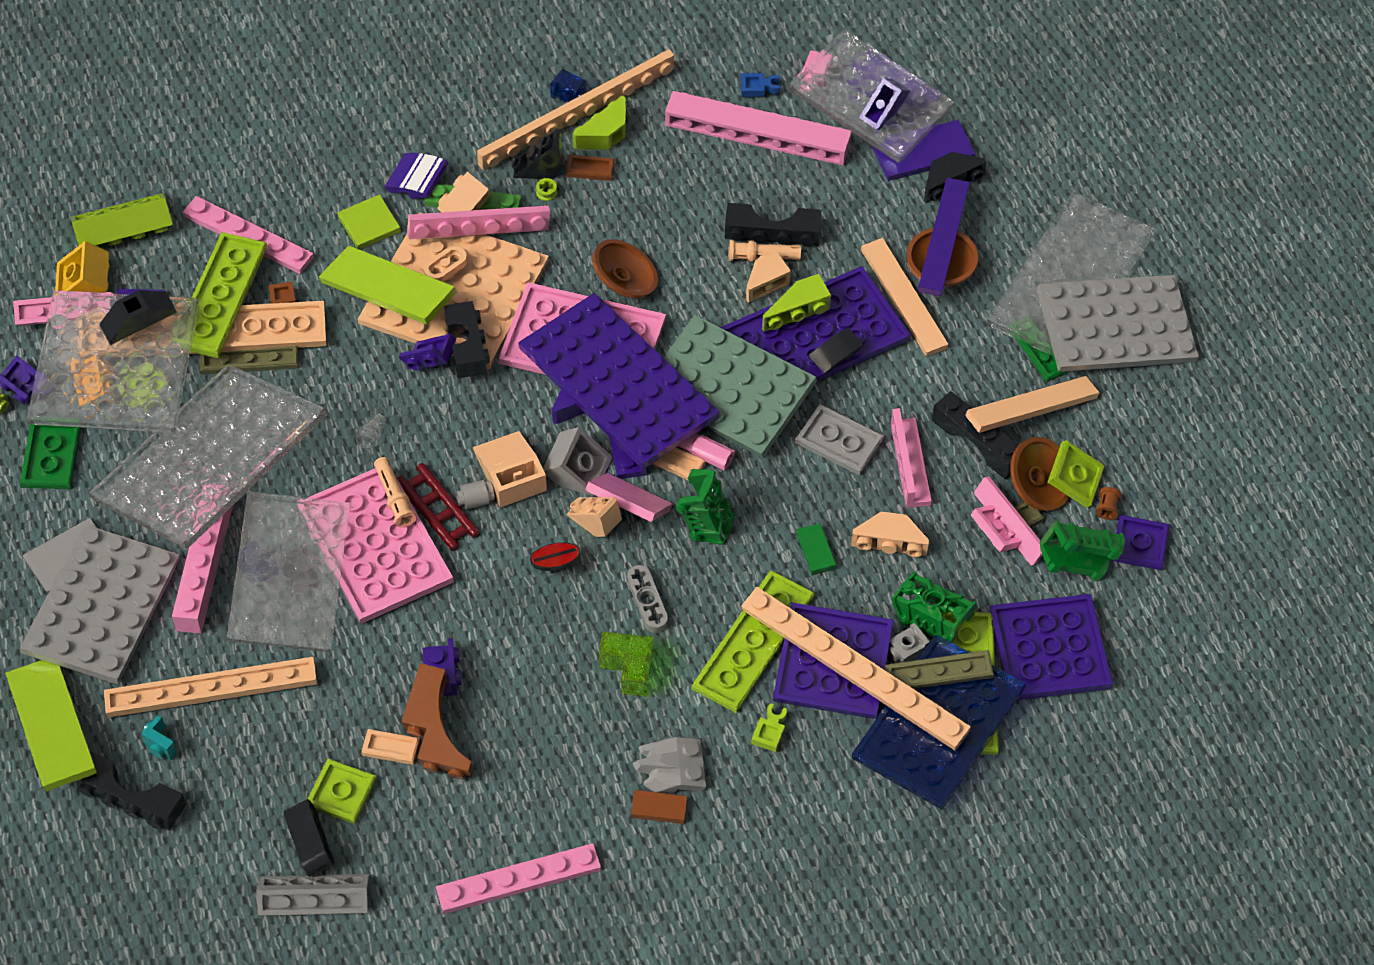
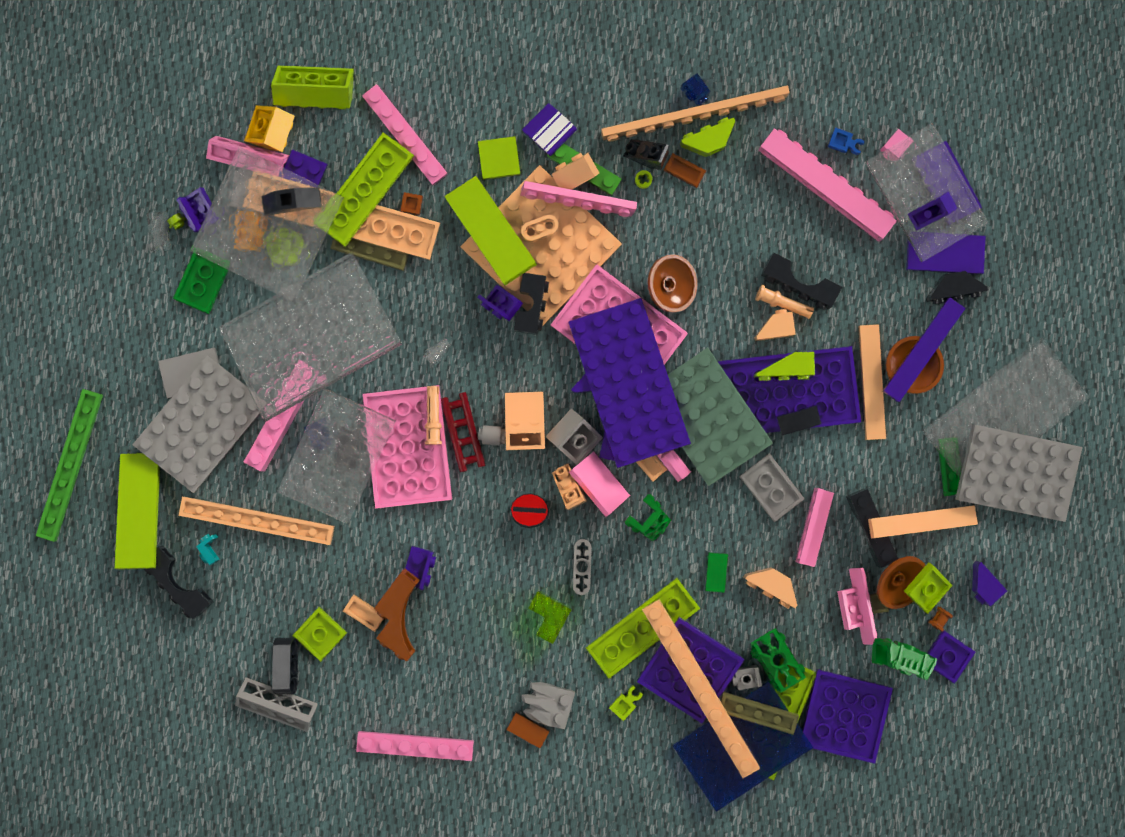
camera: 15 degrees right, 30 degrees up
none -> dark purple slope [972,561,1007,607]

